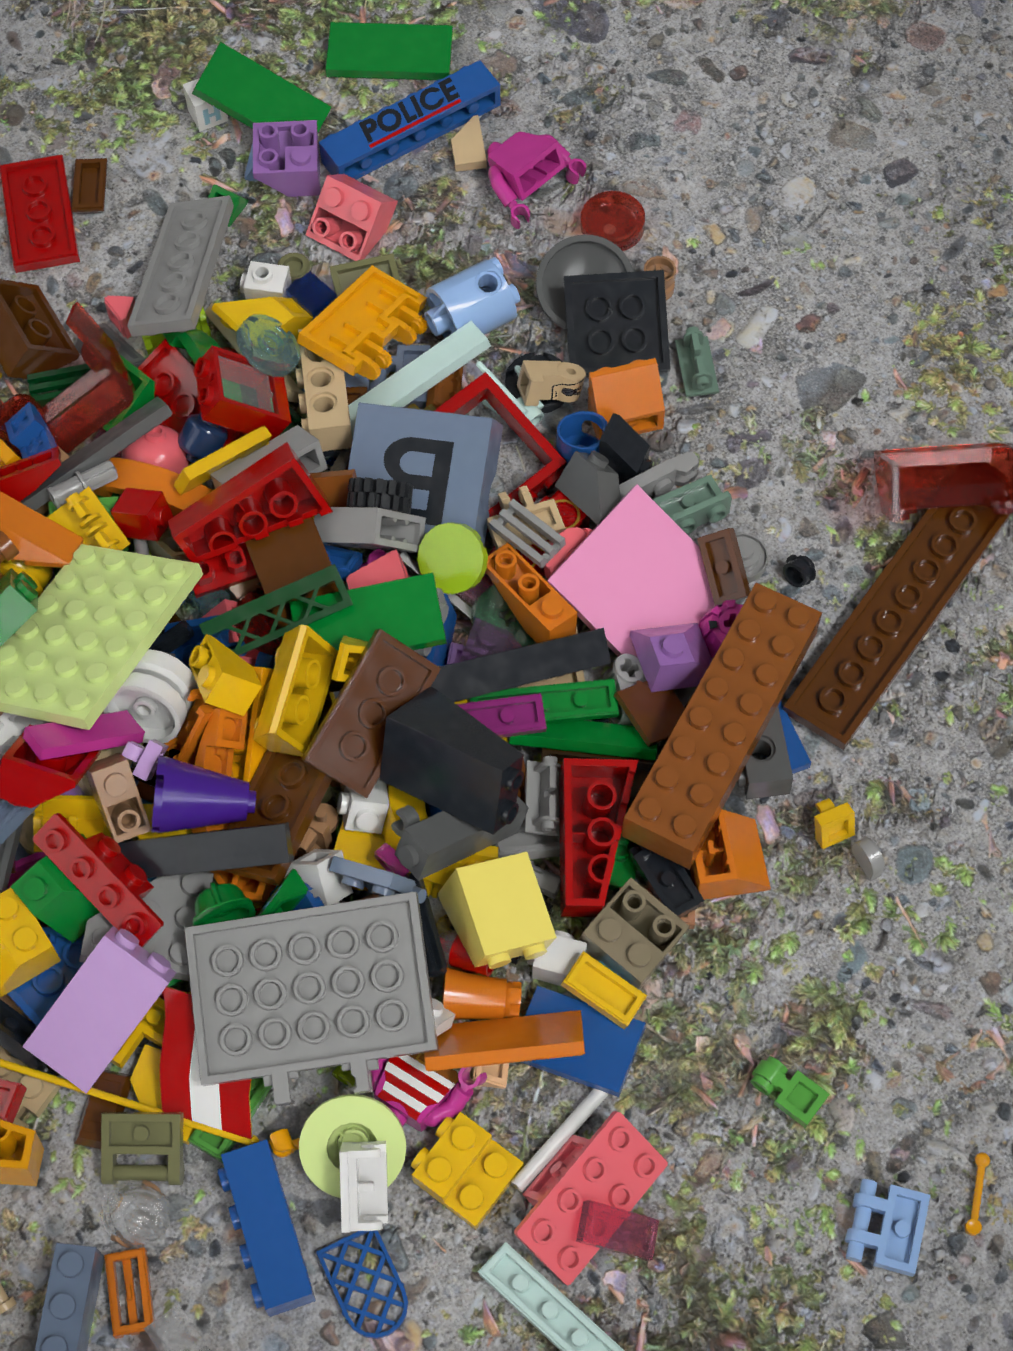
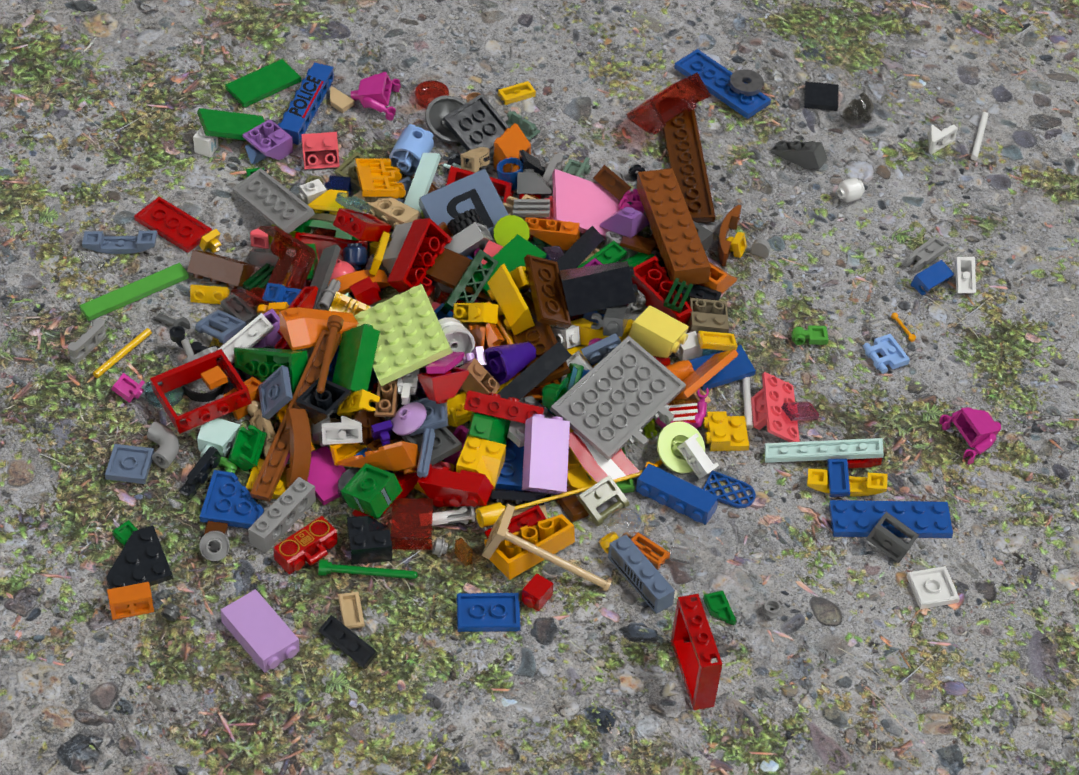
camera: 45 degrees left, 15 degrees down
reddish brown tile [72,158,108,214] -> none
none -> yellow tile [199,229,222,253]
none -> yellow tile [498,81,536,105]
none -> yellow tile [599,532,619,554]
none -> dark green tile [663,278,693,313]
none -> dark orange slope [717,205,742,267]

